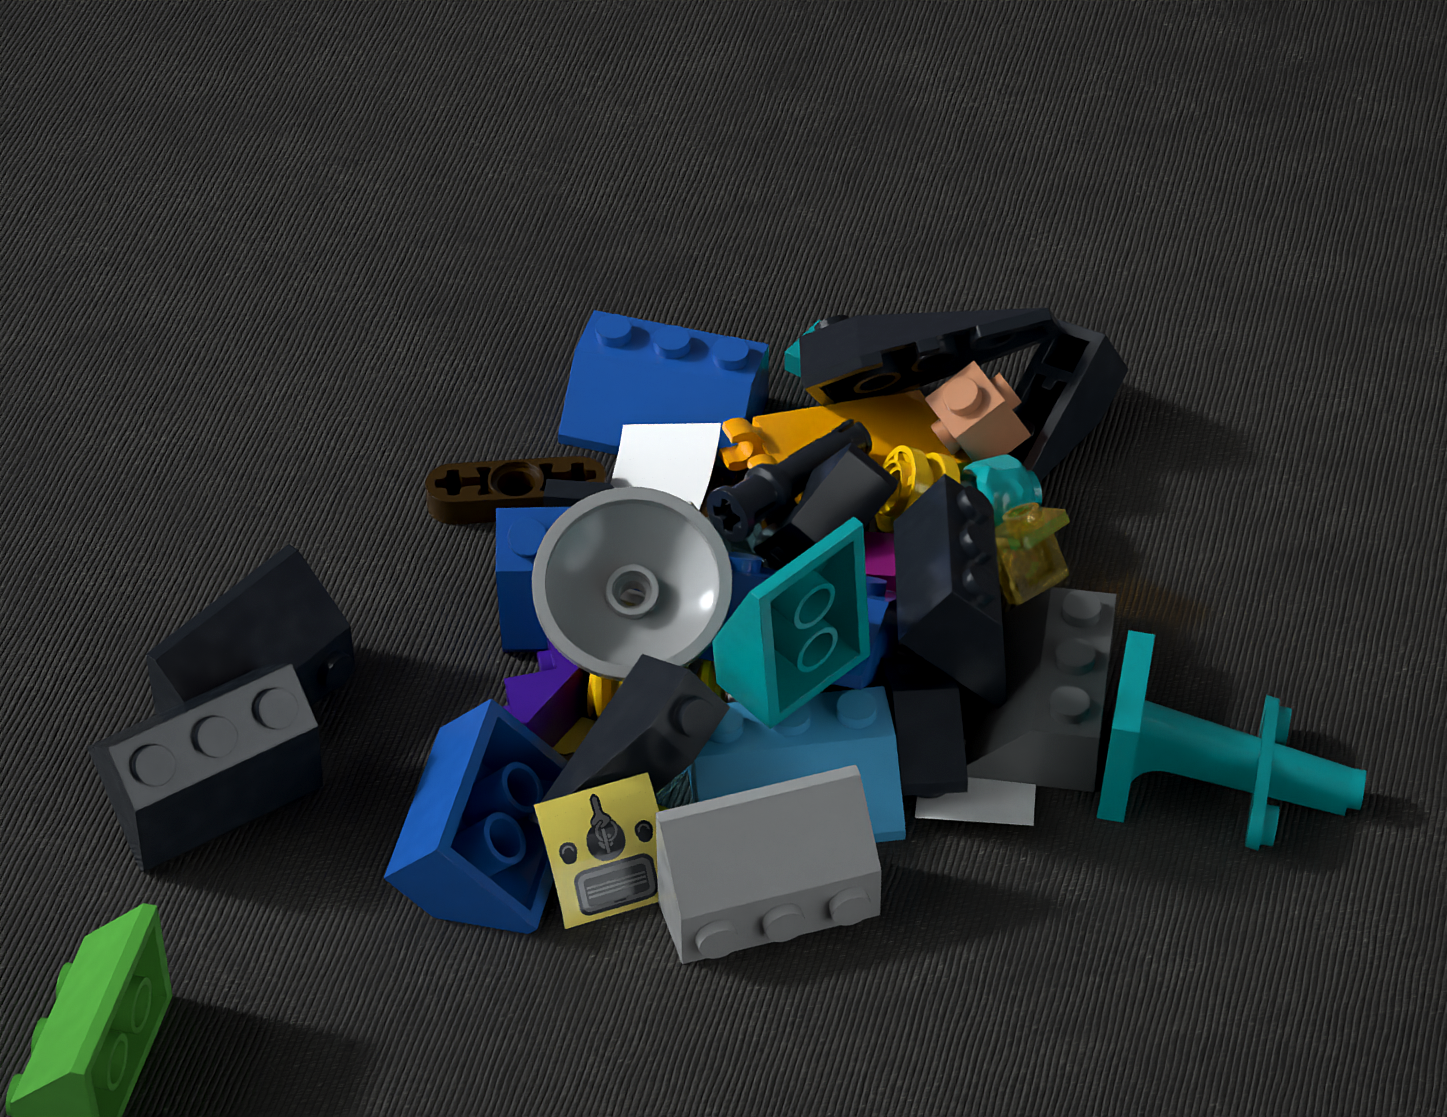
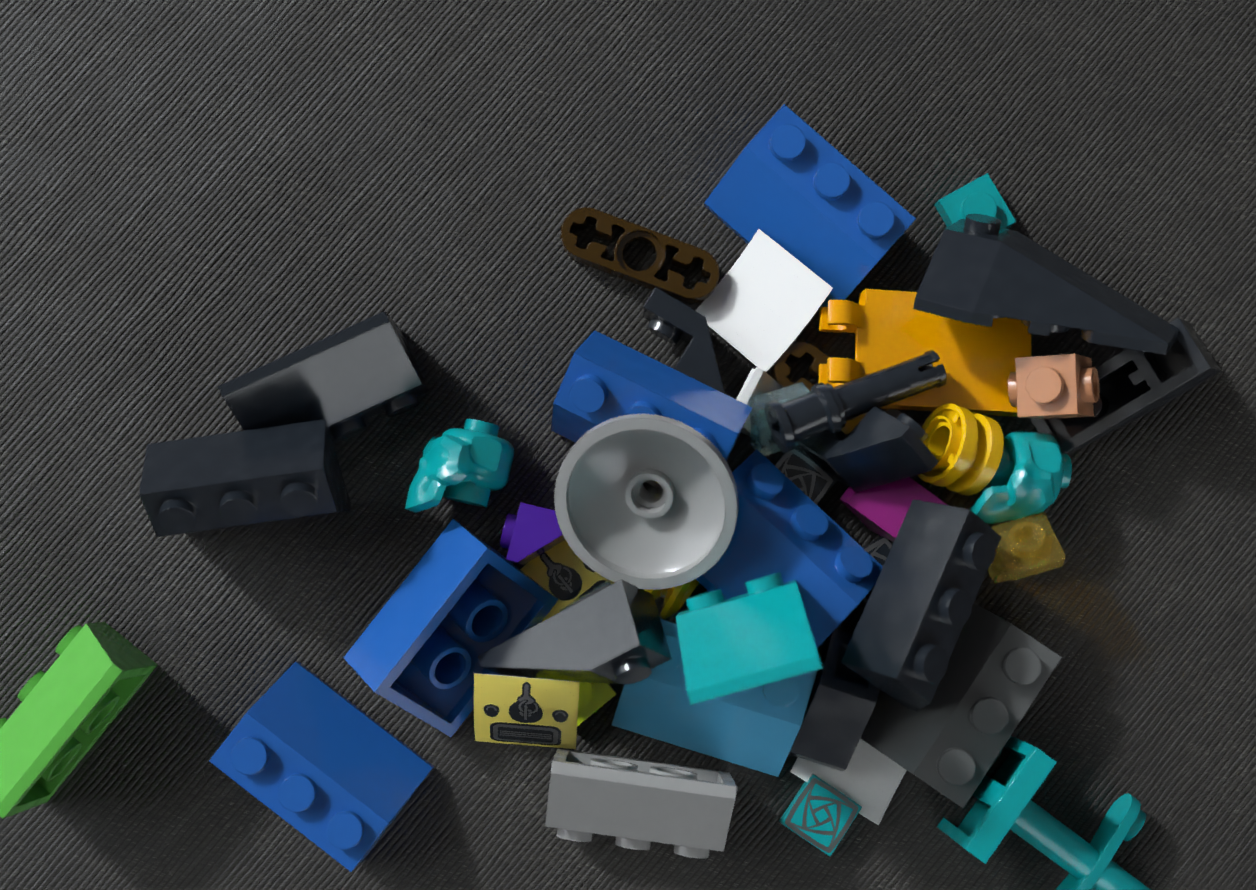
camera: 25 degrees right, 40 degrees up
none -> blue slope [209,661,434,872]
none -> teal head [405,419,514,513]
none -> tile [779,773,862,857]

